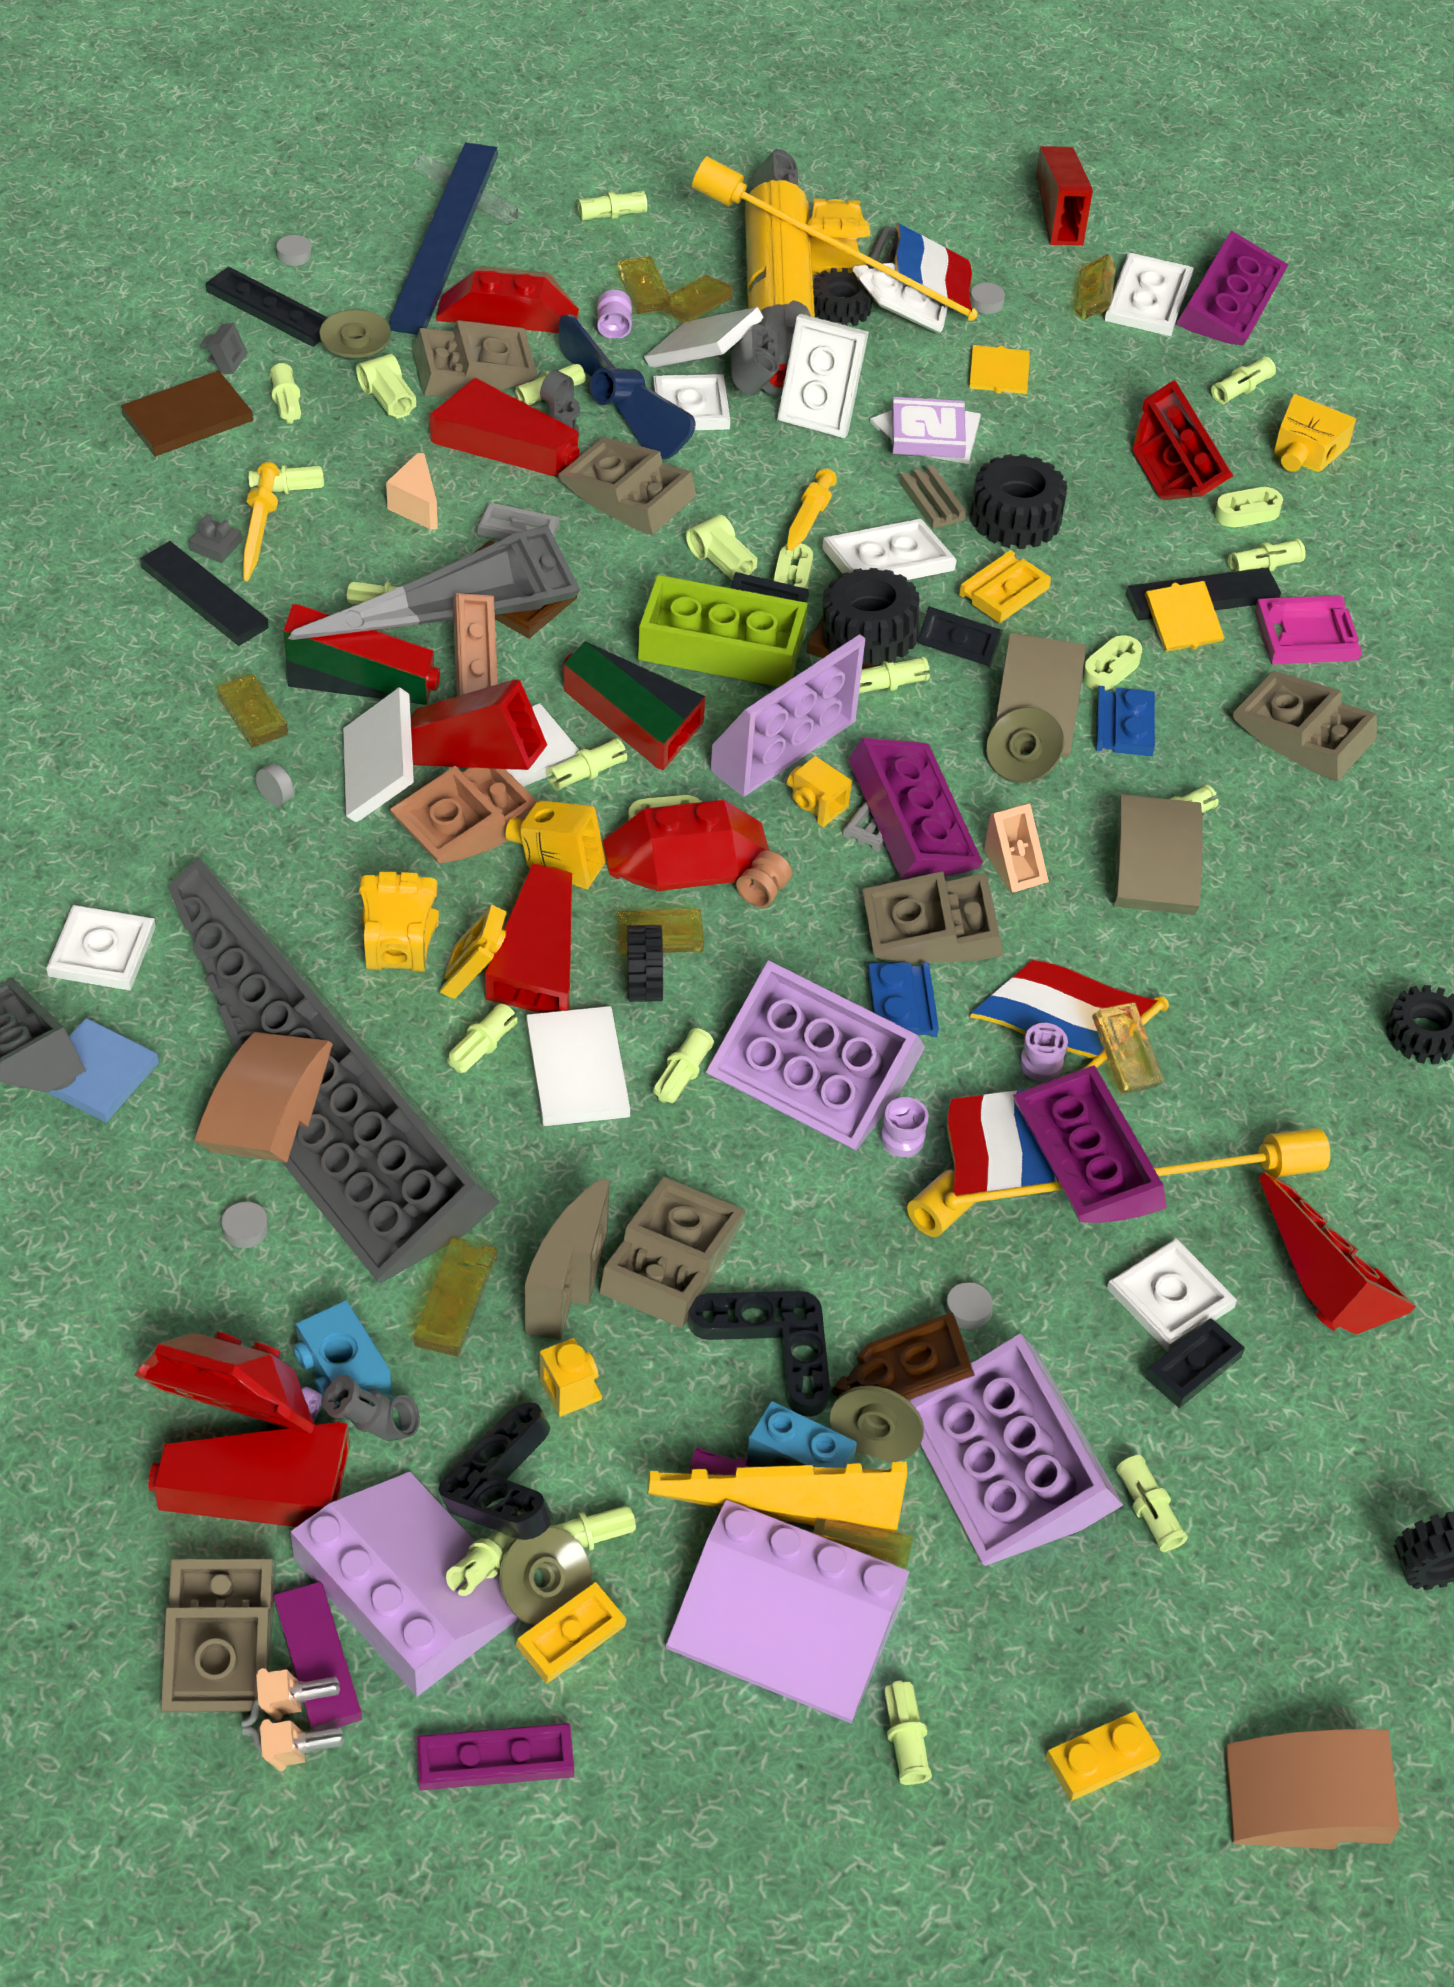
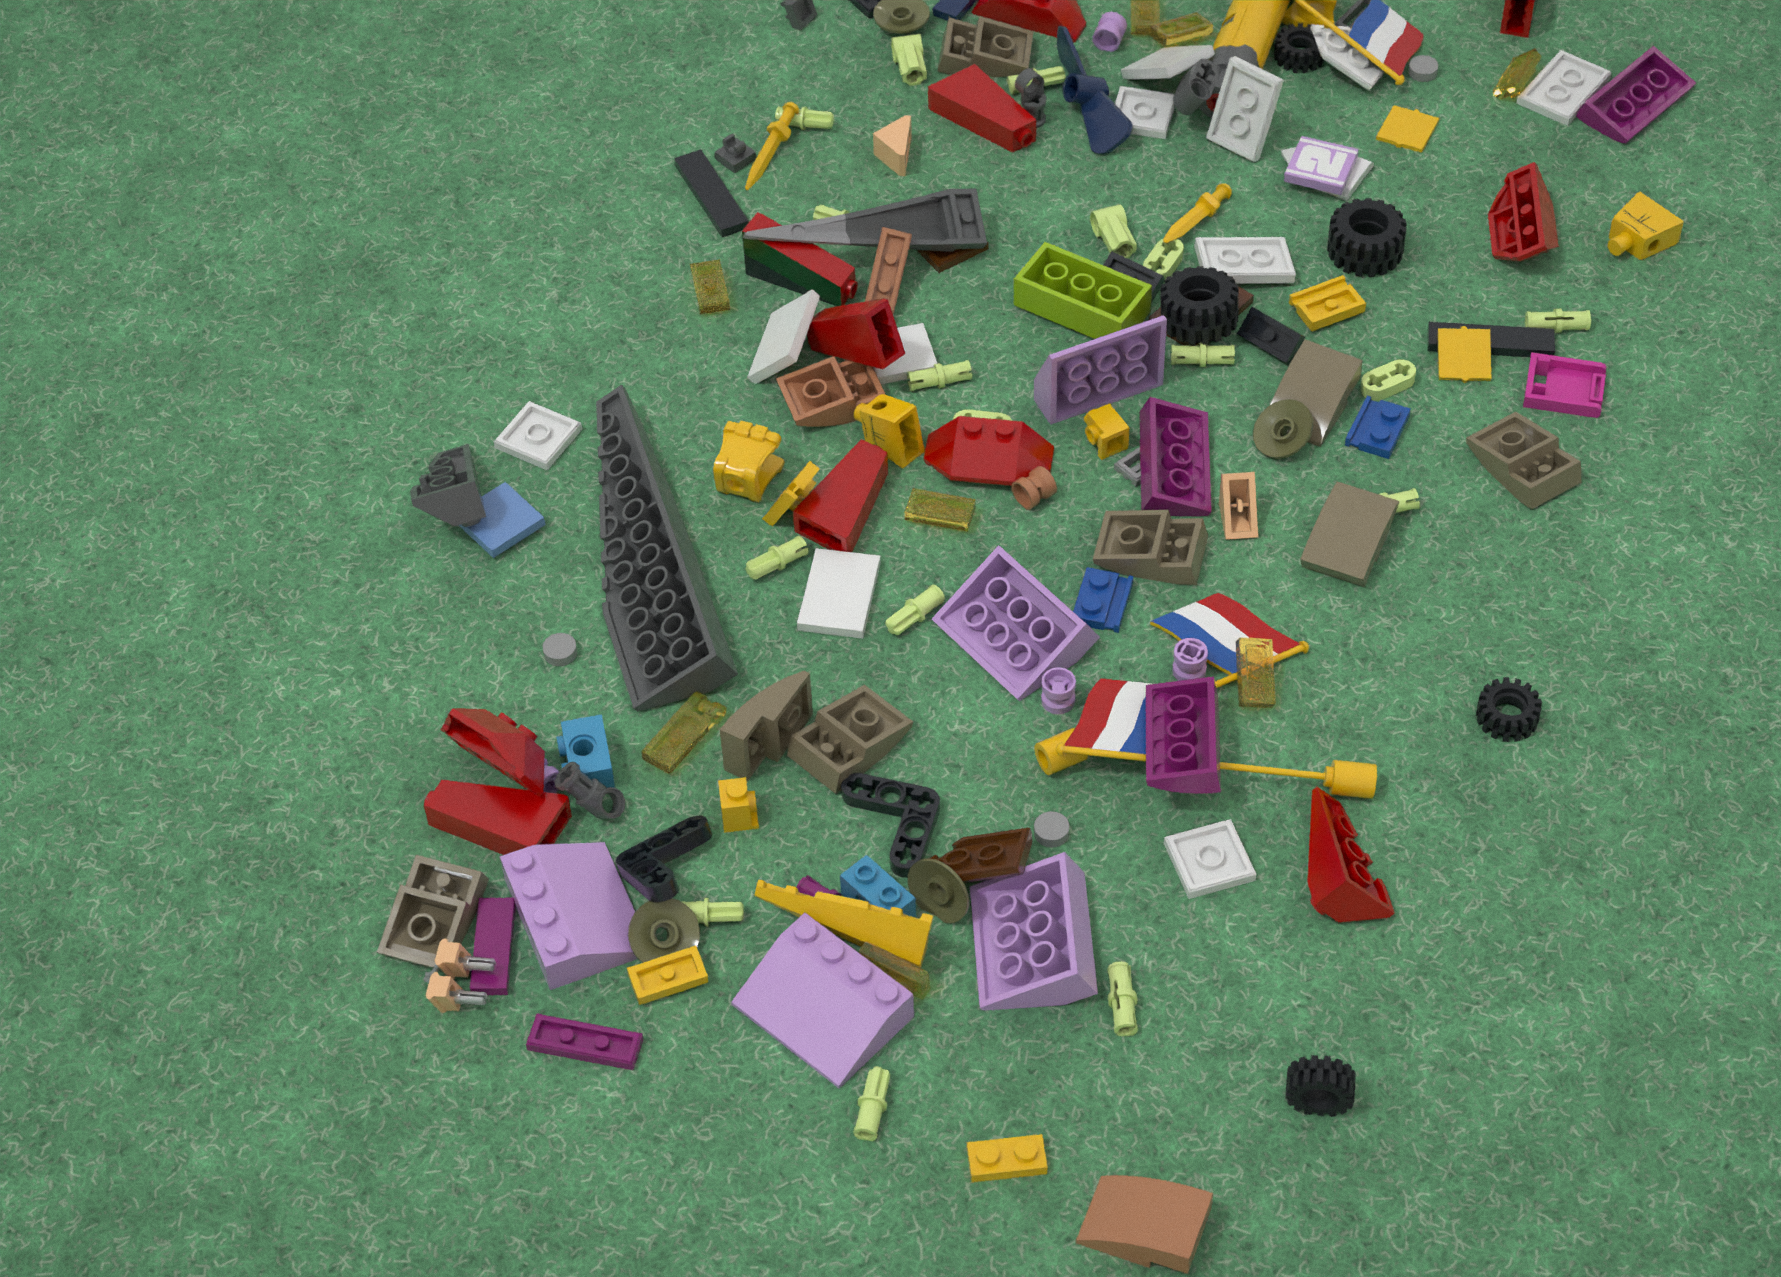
camera: 25 degrees right, 0 degrees up
reddish brown tile [121,371,253,457] -> none
nougat slope [194,1032,333,1163] -> none
light grey tile [256,764,294,806] -> none
yellowish green axle [270,363,301,424] -> none
yellowish green pin [446,1531,516,1596] -> none
light grey tile [478,502,560,540] -> none
dark tan slope [559,437,696,535] -> none
slope [562,641,705,770] -> none
black tyre [627,925,663,1002] -> none
dark tan tile [900,465,966,529] -> none
black plate [1145,1318,1245,1409] -> none
yellowish green pin [1211,356,1276,405] -> none
yellowish green beam [1214,487,1283,527] -> none

